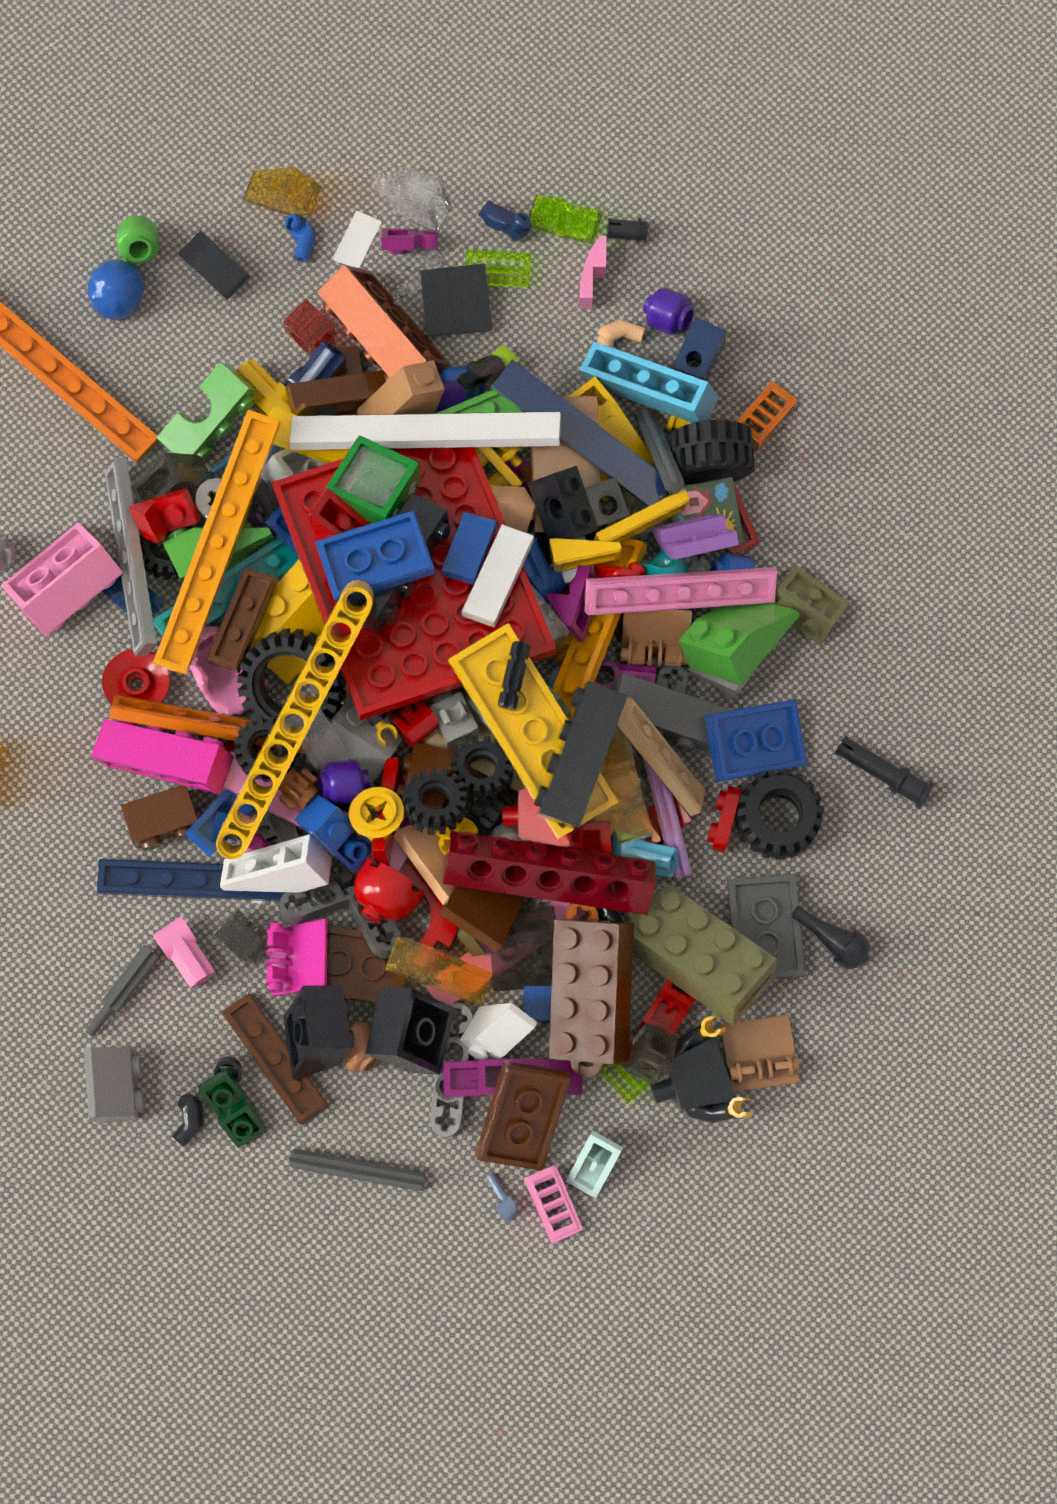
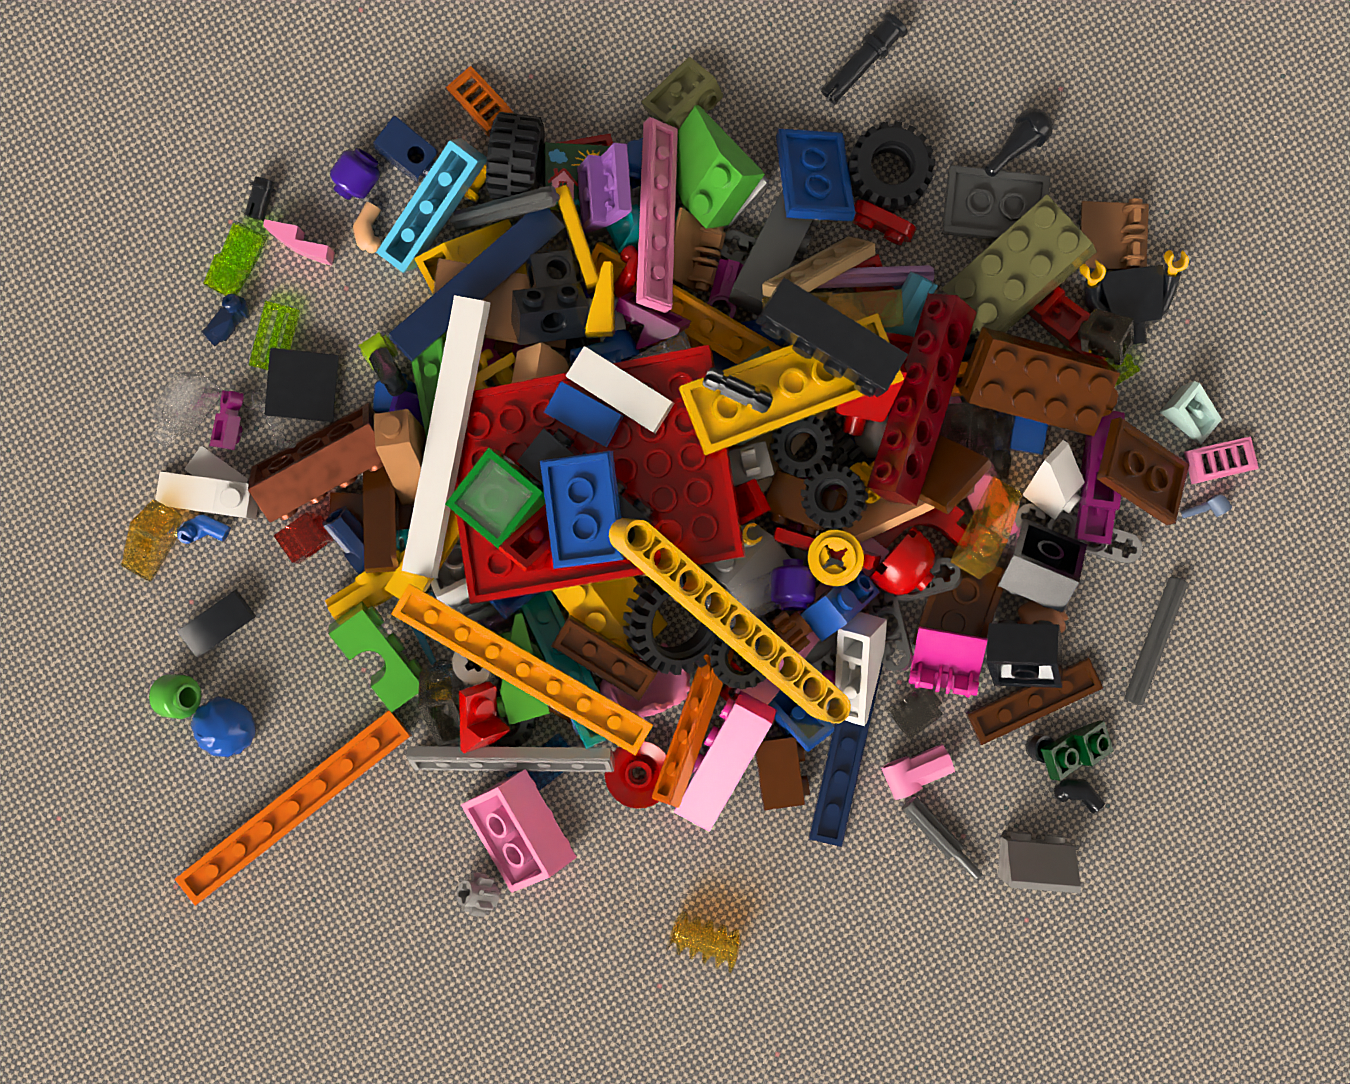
camera: 80 degrees left, 10 degrees up
none -> white slope [155,472,258,520]

